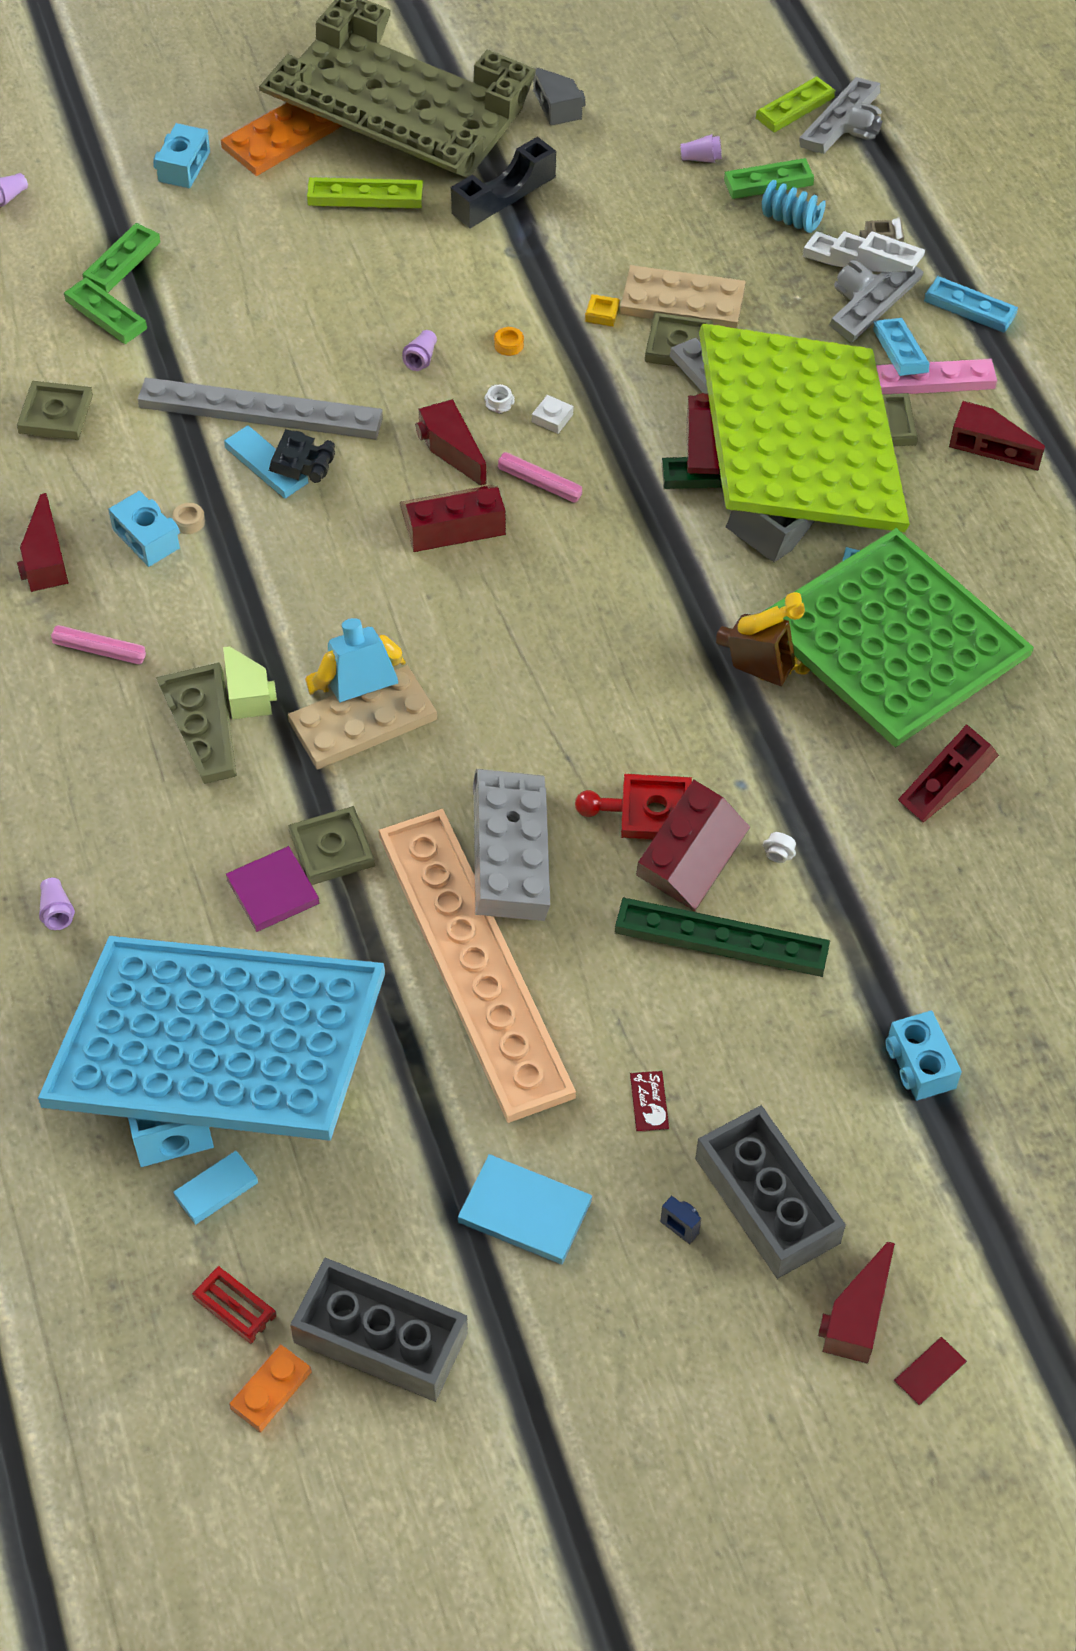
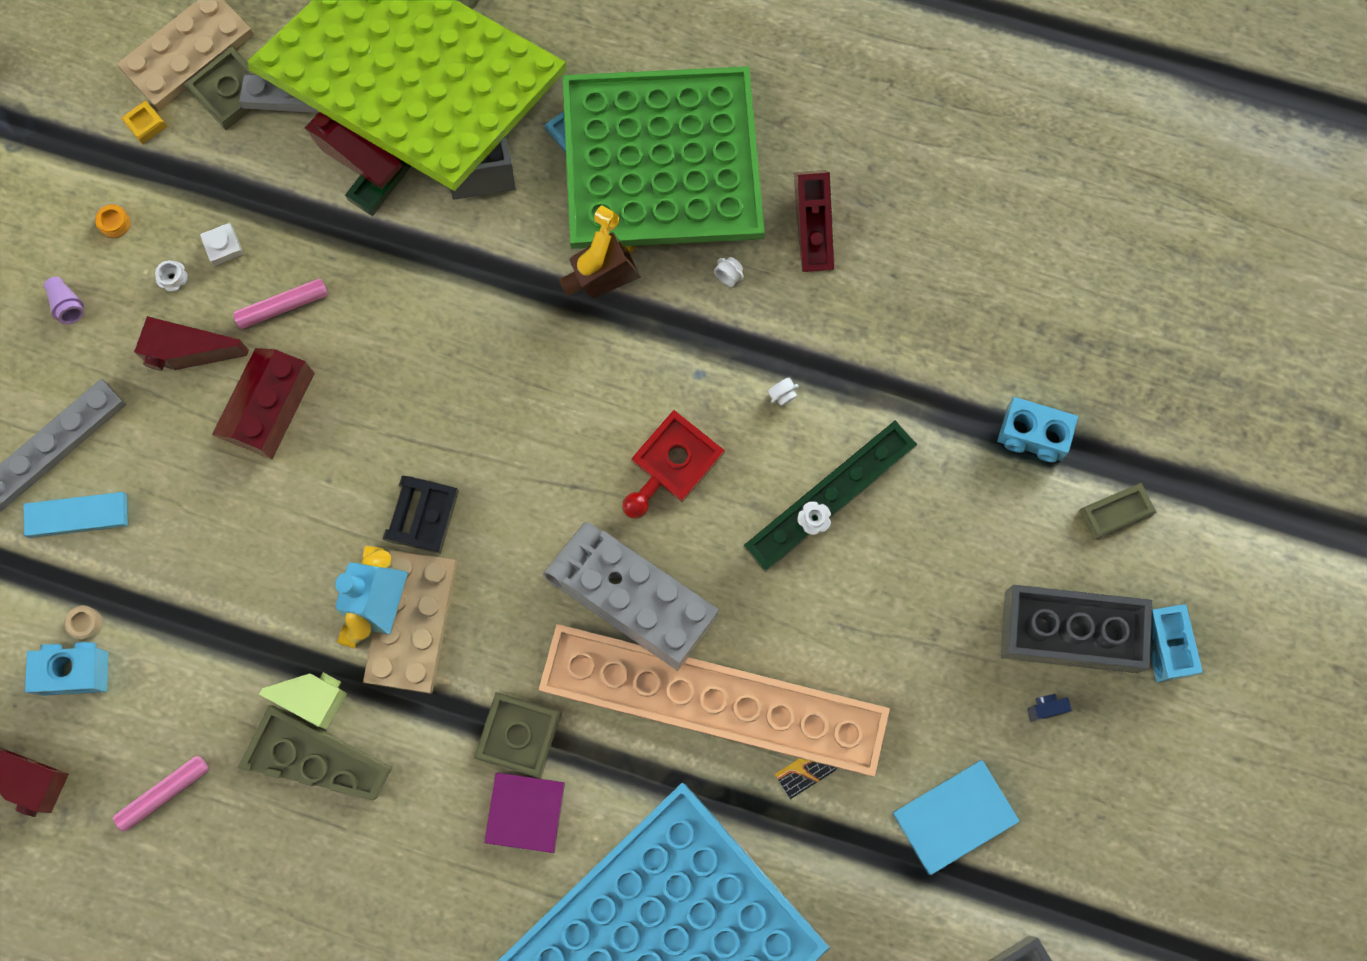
camera: 50 degrees left, 20 degrees up
black plate [269,429,335,483] -> none
dark red sticker [630,1071,669,1131] -> none
dark red slope [636,779,750,911] -> none
dark red slope [818,1241,895,1364] -> none
dark red sticker [894,1336,967,1406] -> none
none -> black plate [383,476,459,554]
none -> white plate [714,257,744,287]
none -> sticker [775,758,837,800]
none -> white plate [798,502,831,535]
none -> olive tile [1079,482,1157,540]
none -> medium azure brick [1150,604,1203,683]

